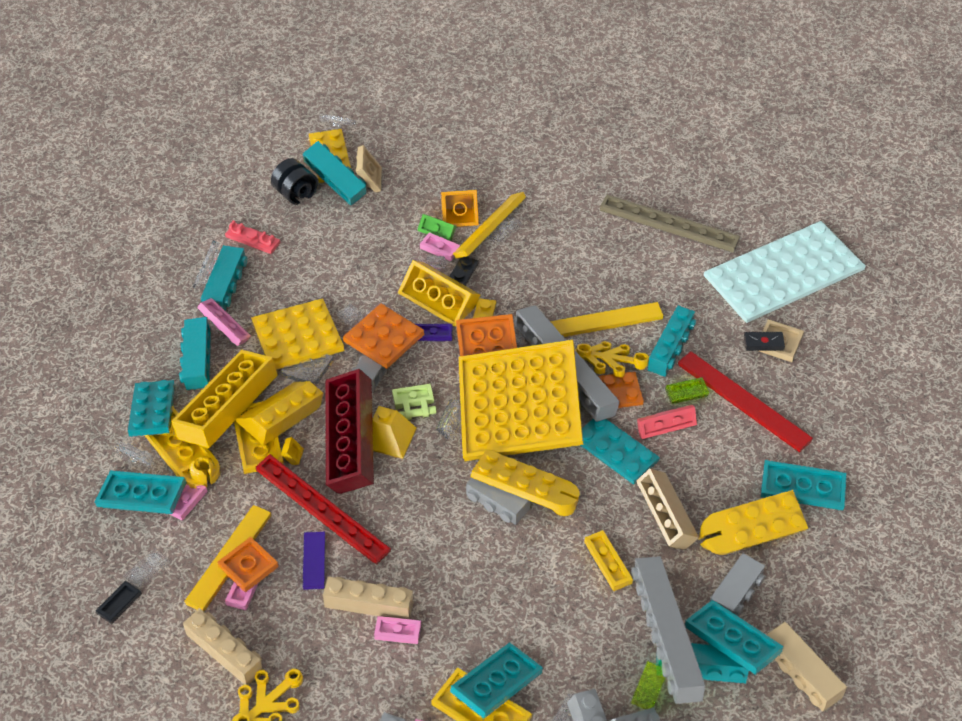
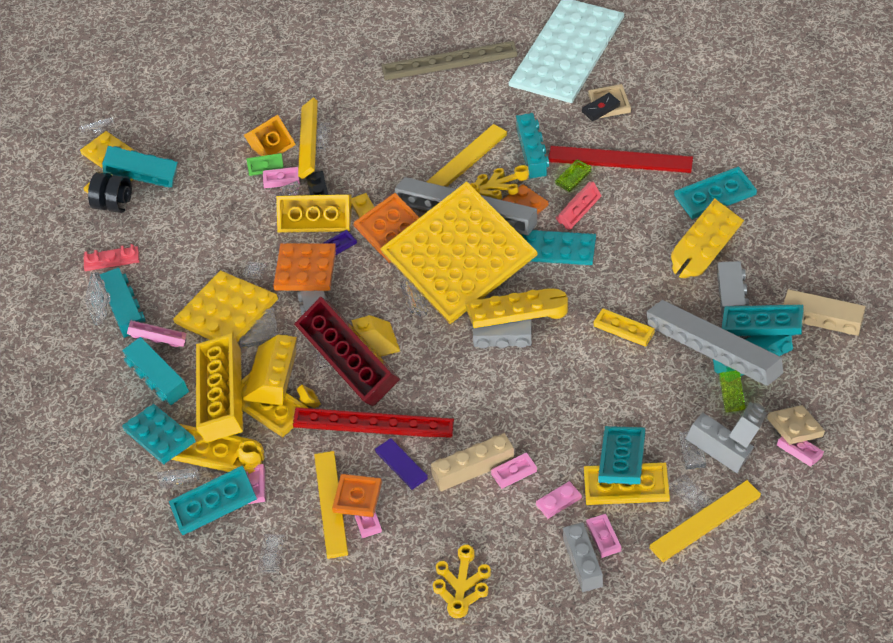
camera: 30 degrees left, 0 degrees up
black tile [95,580,142,624] -> none
tan brick [183,608,263,685] -> none
tan plate [356,145,382,192] -> none
yellowish green plate [392,384,436,420] -> none
tan brick [636,469,699,550] -> none
none -> bright pink plate [536,481,582,518]

